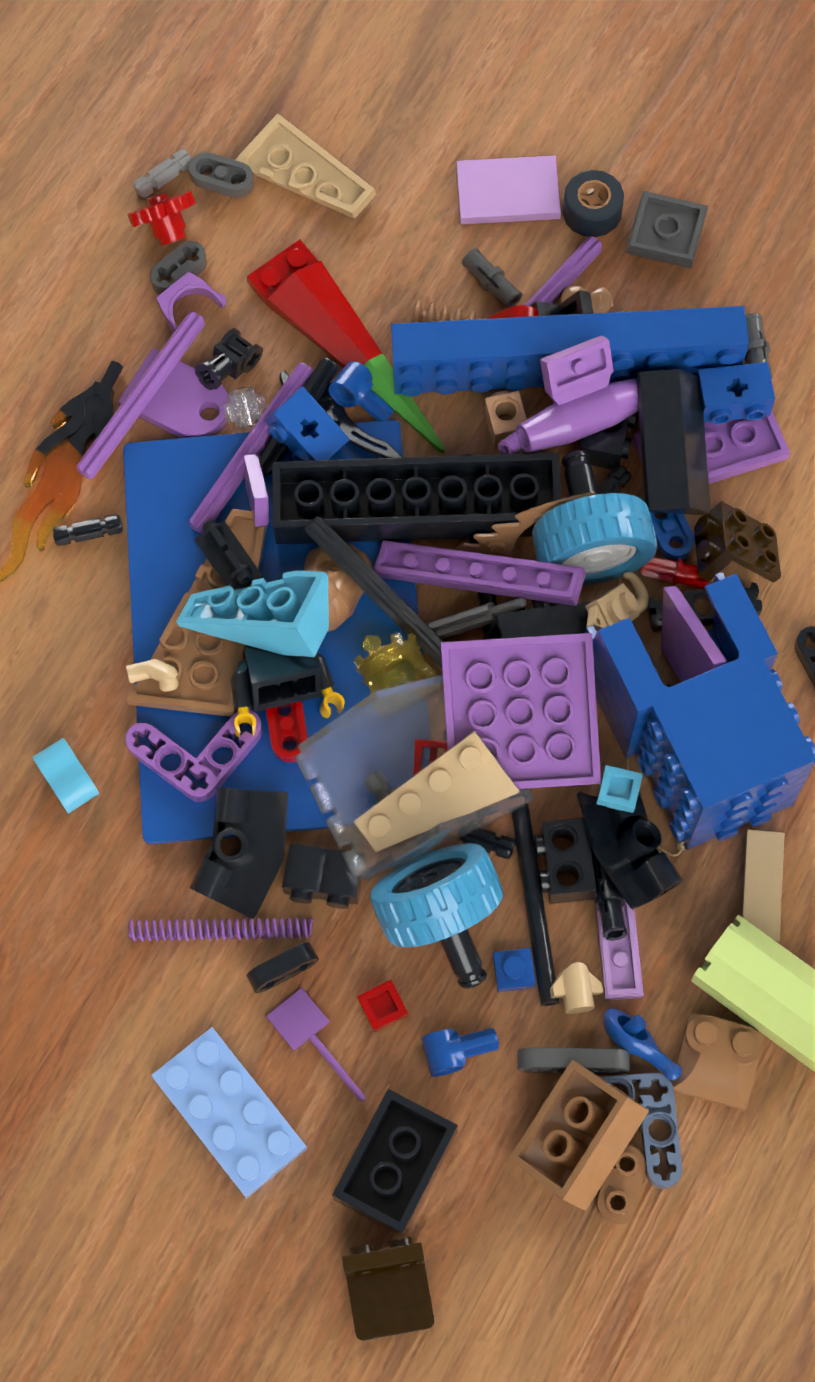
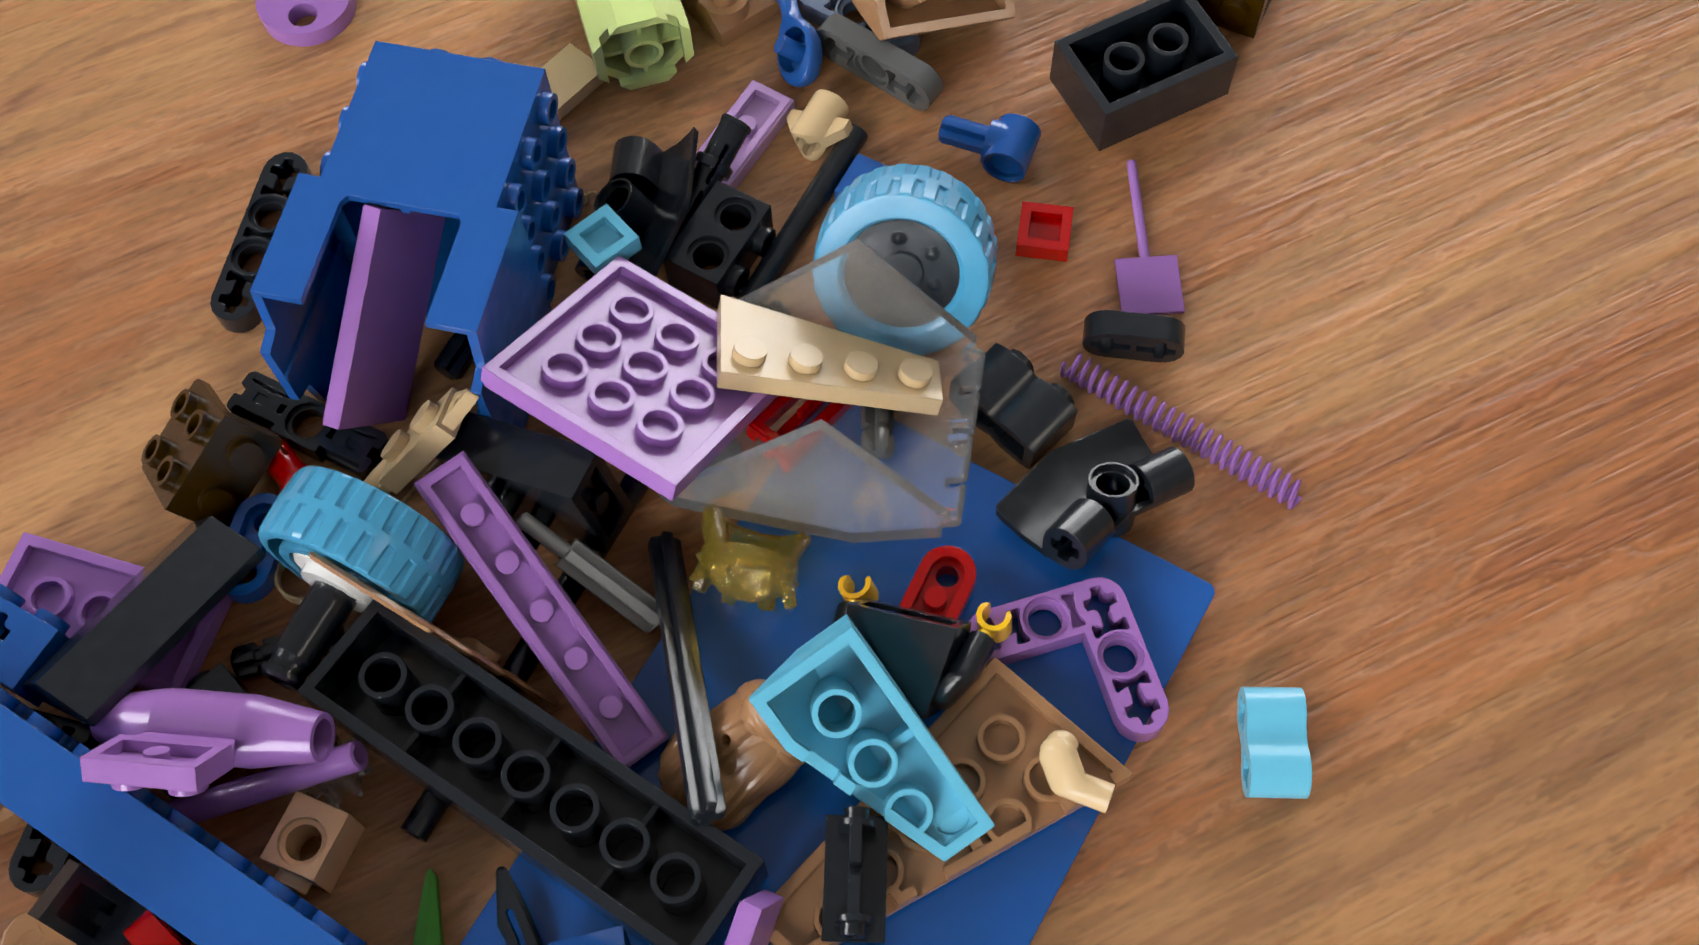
camera: 145 degrees left, 5 degrees down
light blue plate [151,1027,307,1199] -> none

